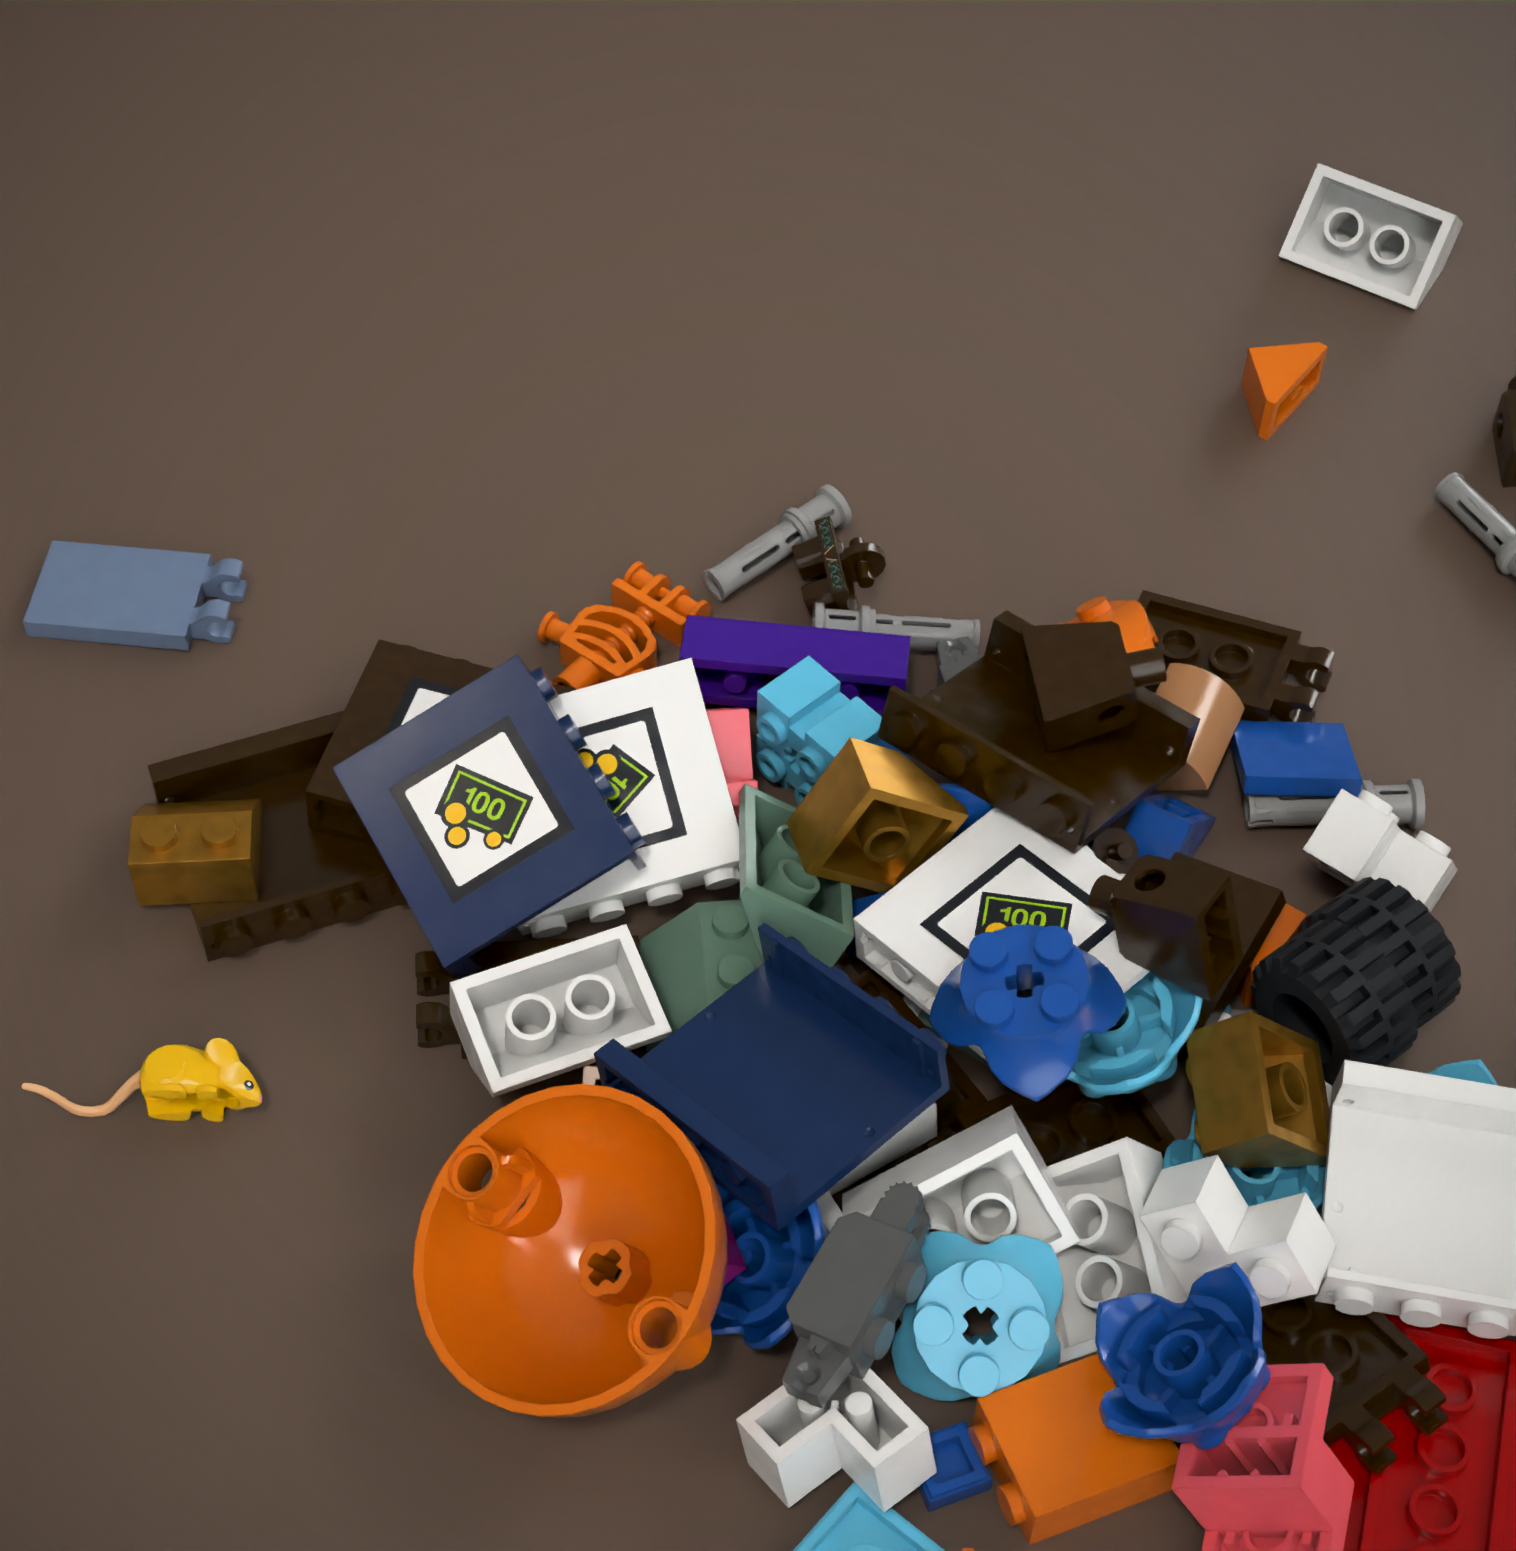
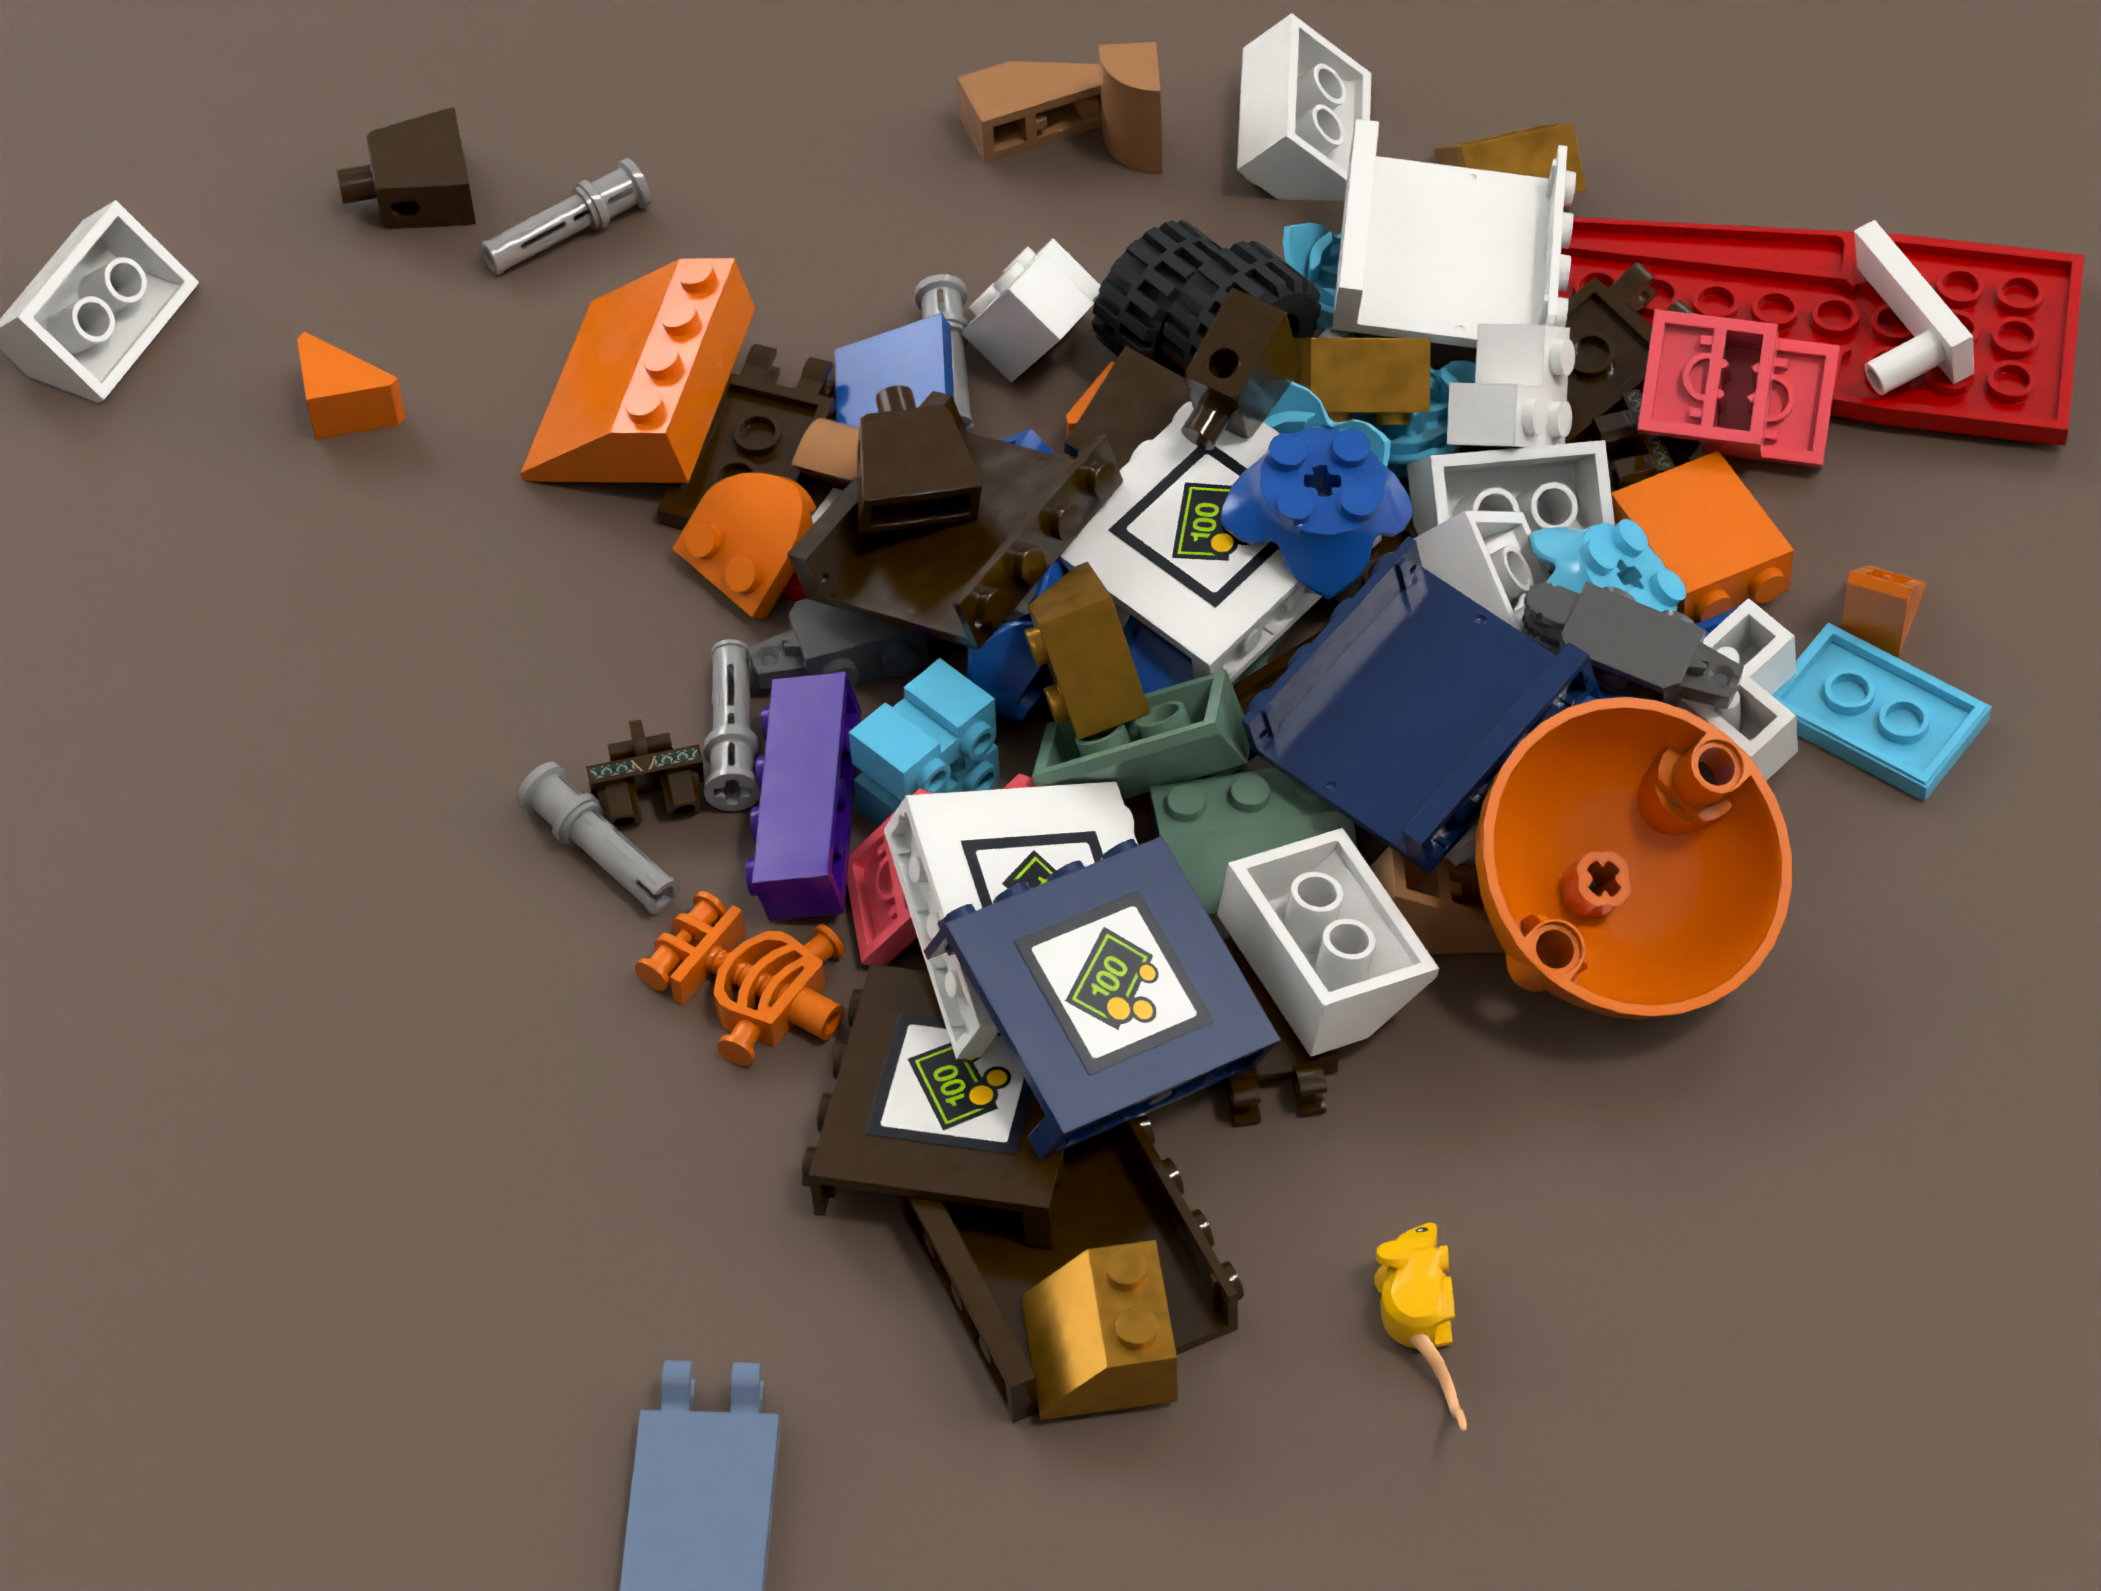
camera: 90 degrees left, 0 degrees up
blue brick [1095,1262,1271,1449] -> none
none -> orange slope [520,258,756,483]

